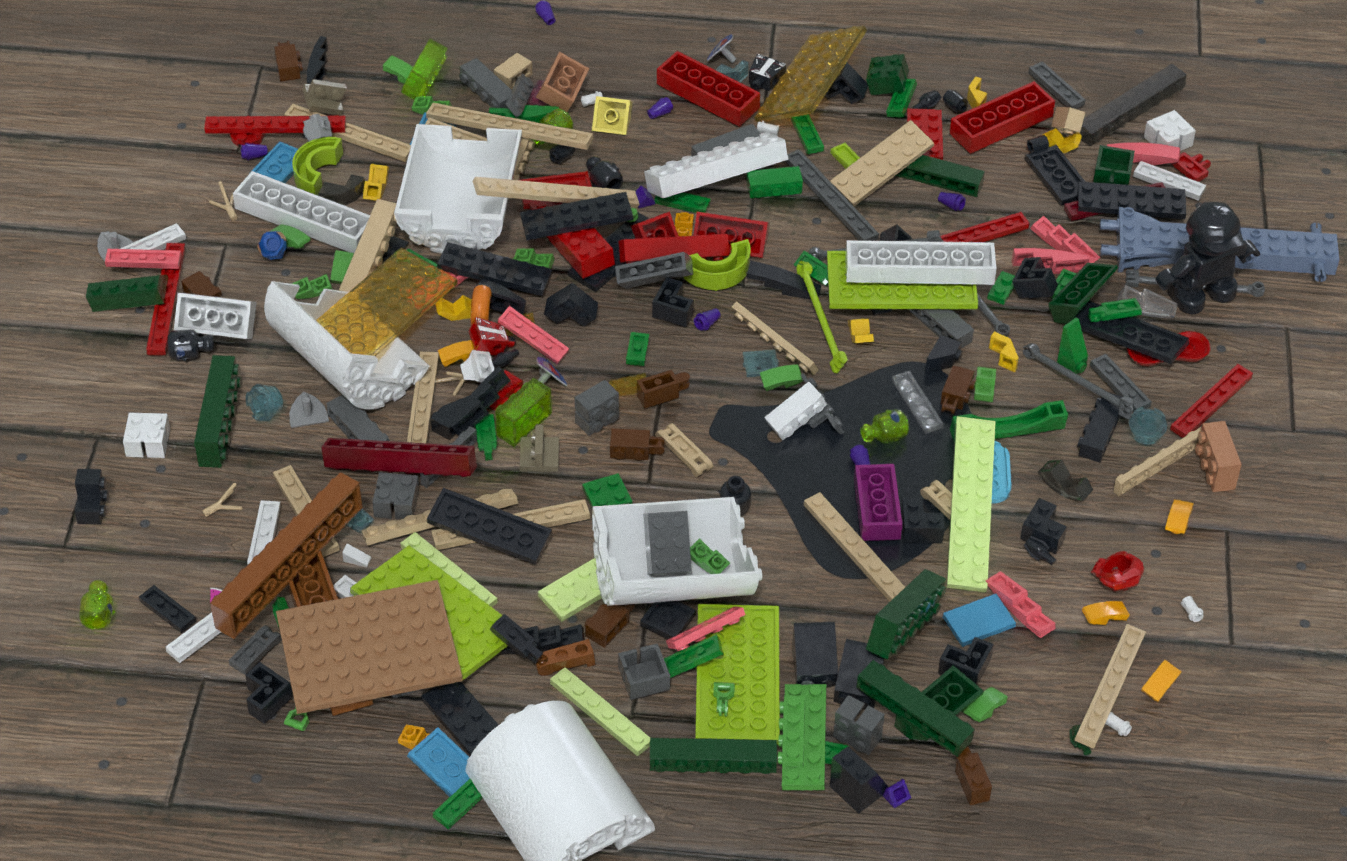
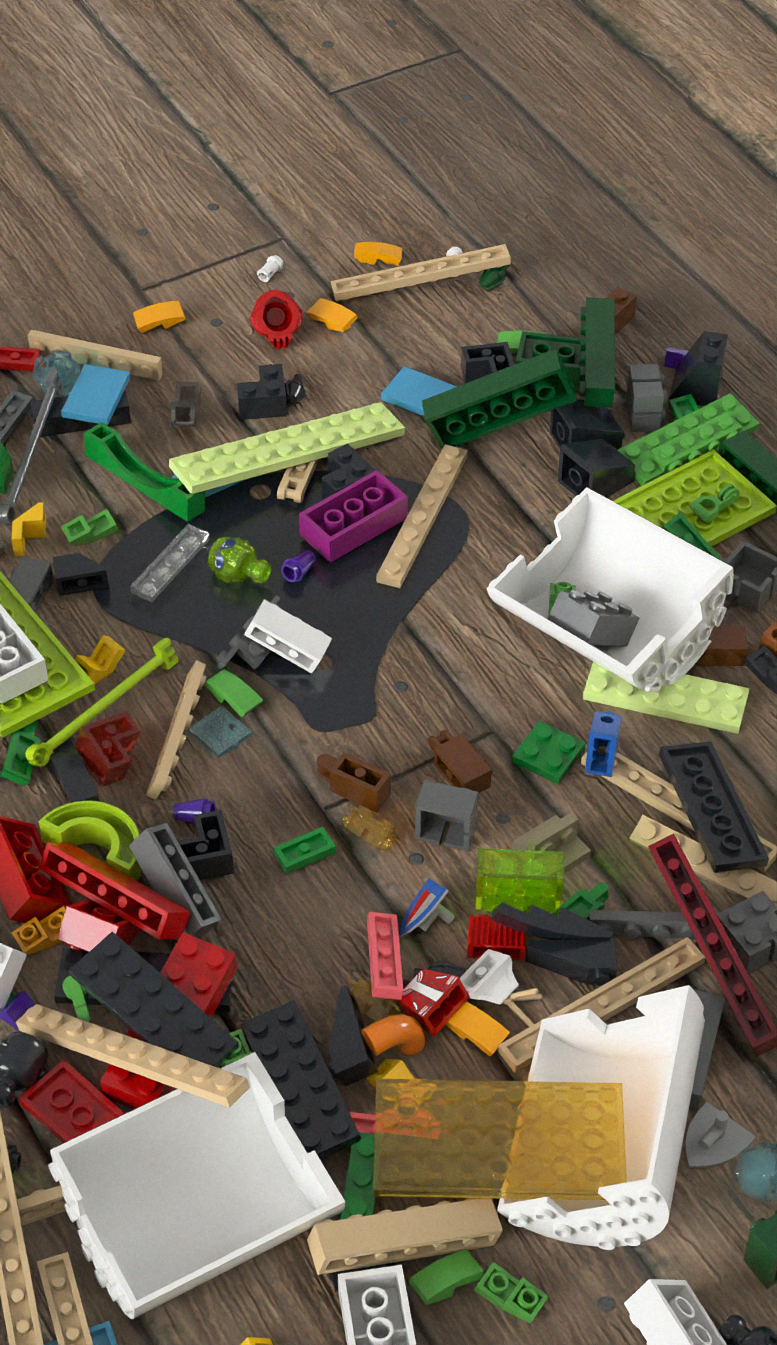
camera: 125 degrees left, 0 degrees up
black brick [544,283,598,327] -> none
tan plate [655,423,713,477] -> none
black piece [718,475,751,516] -> none
reddish brown brick [941,365,977,414] -> none
coral slope [985,571,1056,638] -> none
nougat brick [1195,421,1242,492] -> none
none -> dark azure tile [61,364,130,425]
none -> clear red brick [74,711,141,787]
none -> blue torso [585,711,622,777]

